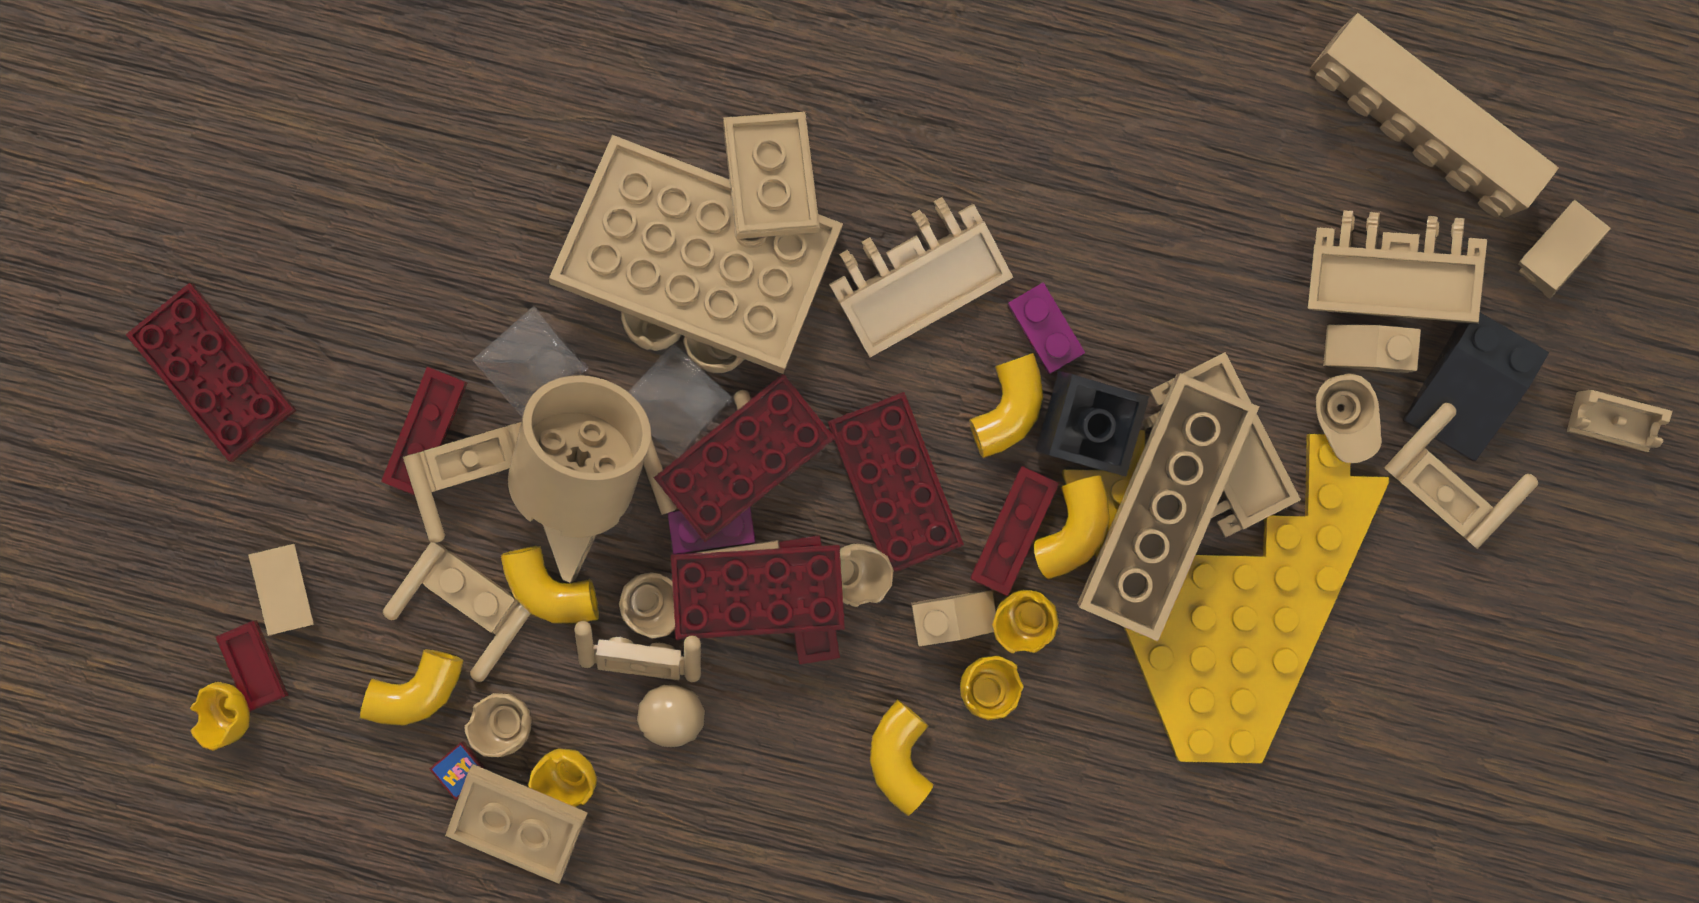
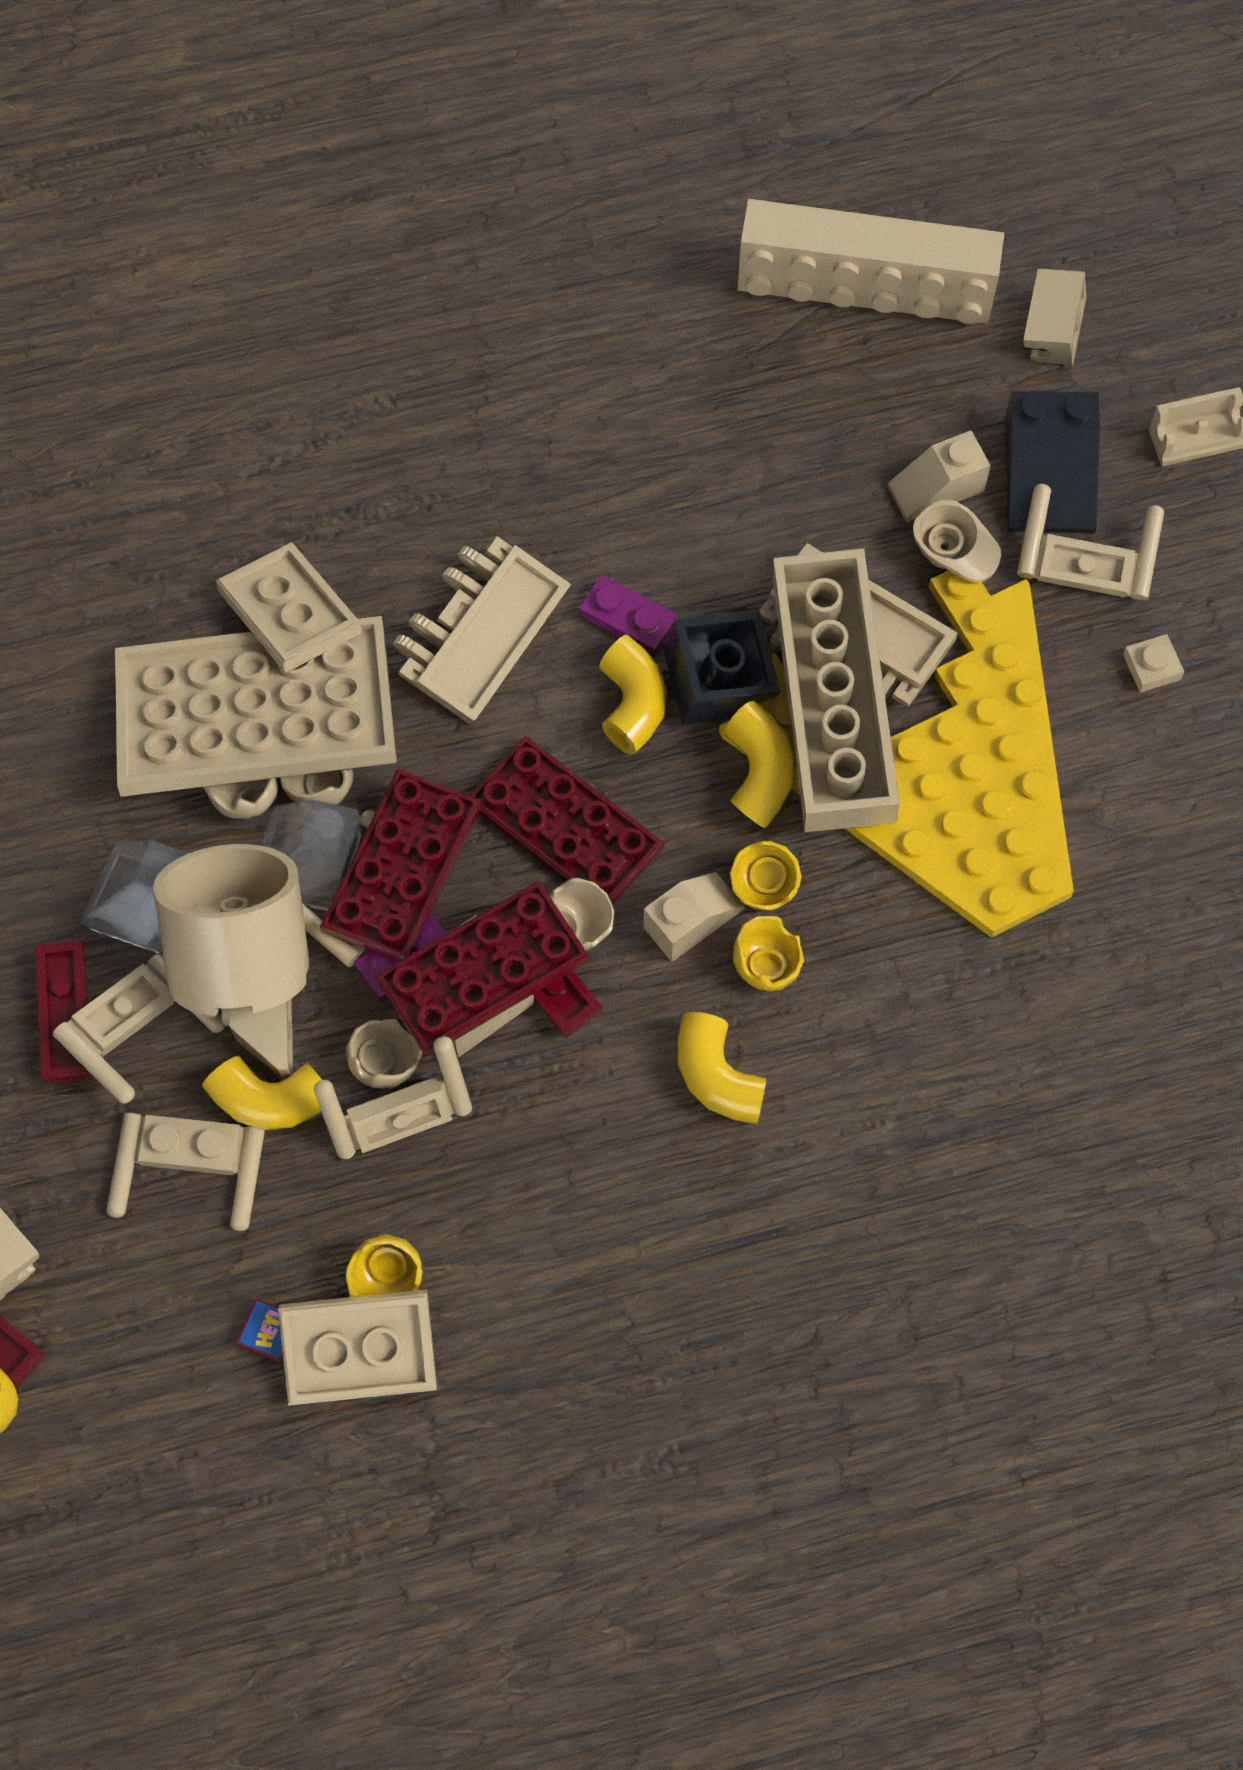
camera: 30 degrees left, 20 degrees down
yellow cylinder [360,649,463,726] -> none
tan hair [464,693,532,757] -> none
tan hair [637,685,705,747] -> none
dark red plate [970,466,1059,596] -> none
tan hinge [1308,210,1487,324] -> none
none -> tan plate [1123,634,1184,692]

